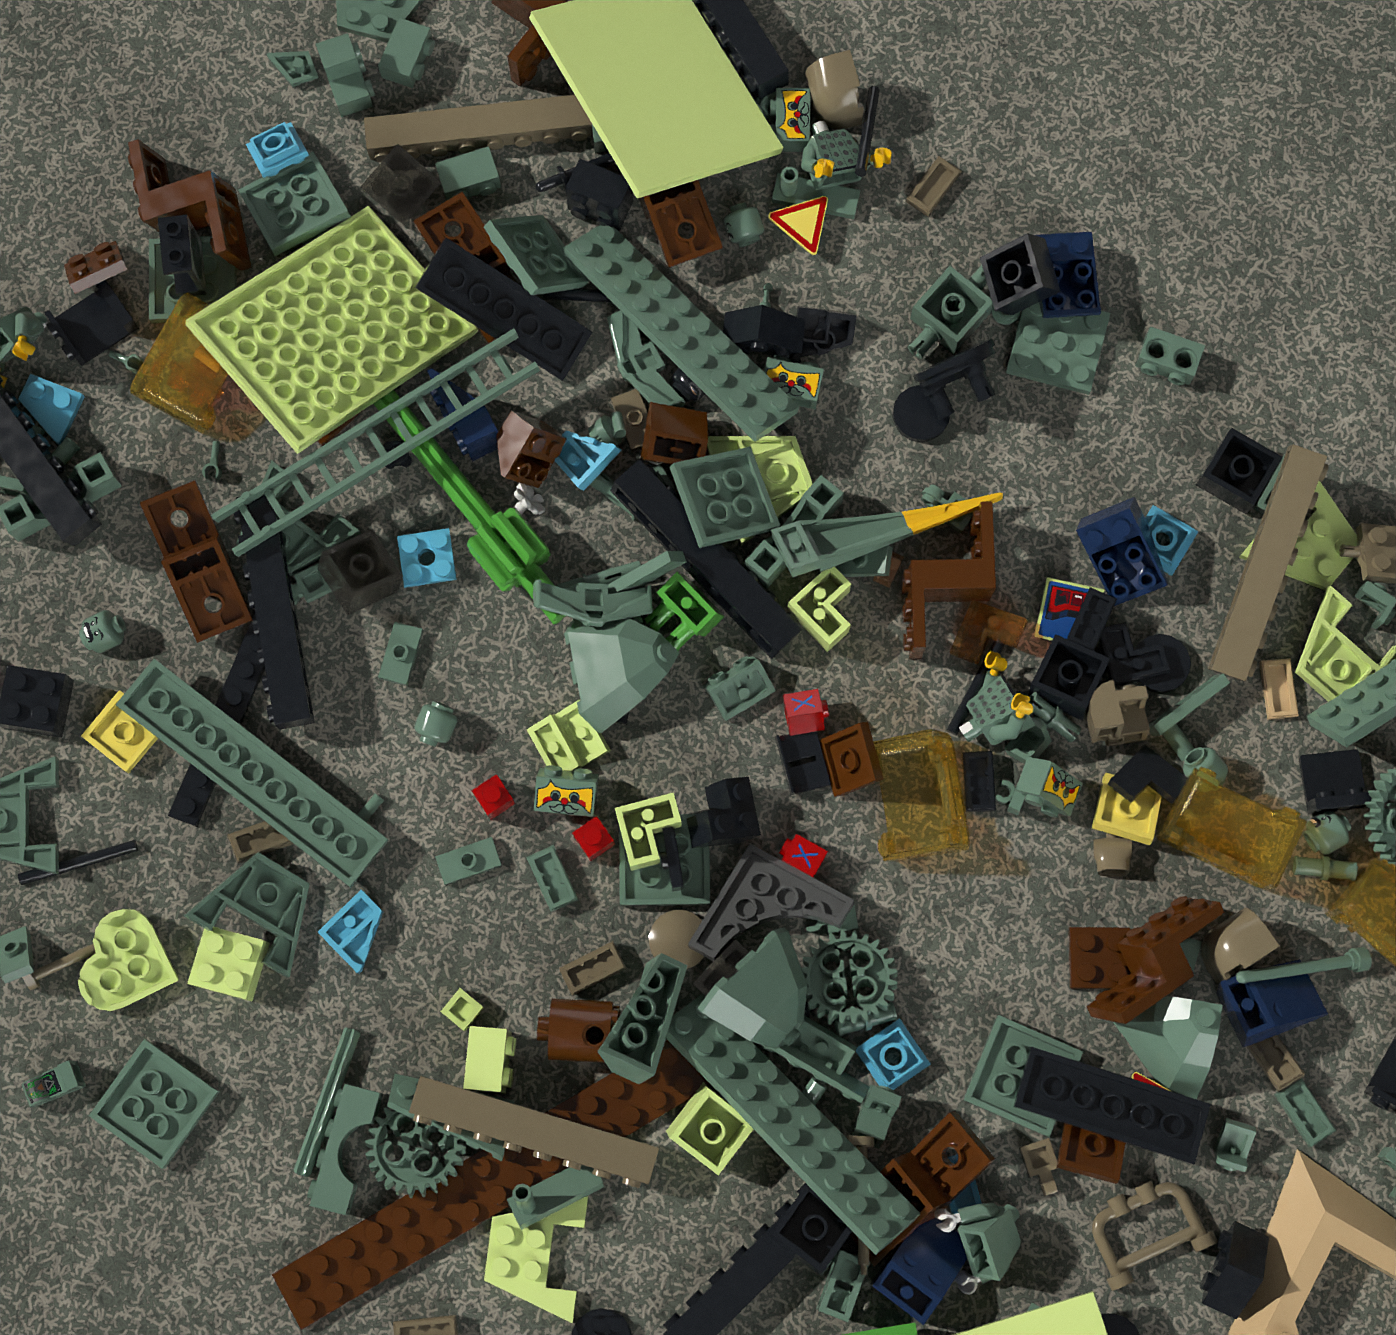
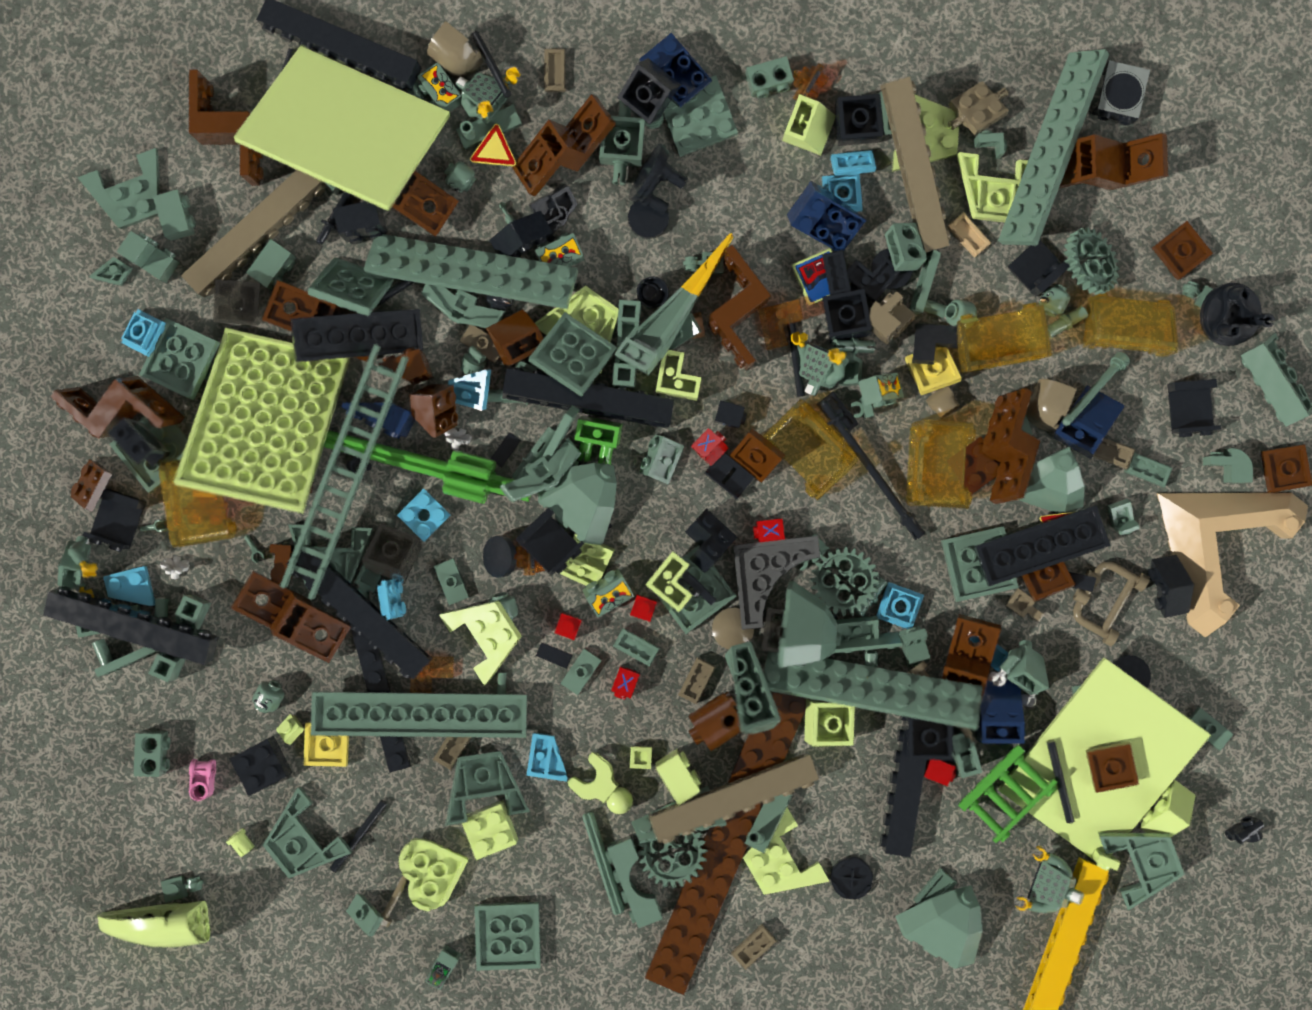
camera: 40 degrees left, 10 degrees up
none -> white plant [160,556,190,579]
none -> reddish brown leg [269,544,295,584]
none -> yellowish green plate [276,714,304,745]
none -> medium azure piece [377,579,406,619]
none -> reddish brown slope [378,348,434,385]
none -> clear orange tile [410,656,454,693]
none -> yellowish green wing [439,600,522,686]
none -> black tile [483,535,517,578]
none -> black window [490,432,521,468]
none -> reddish brown bracket [512,94,616,197]
none -> clear orange hips [514,546,545,576]
none -> black panel [515,507,585,576]
none -> black window [536,642,572,669]
none -> yellowish green piece [568,752,633,814]
none -> red brick [611,665,640,700]
none -> black hair [636,276,669,308]
none -> black brick [714,400,747,429]
none -> yellowish green slope [782,94,836,155]
none -> clear orange hips [792,63,829,101]
none -> black bar [820,400,926,540]
none -> medium azure plate [830,150,876,176]
none -> sand green brick [885,223,927,271]
none -> clear yellow windscreen [906,420,976,509]
none -> red brick [924,760,956,786]
none -> black window [1069,572,1097,592]

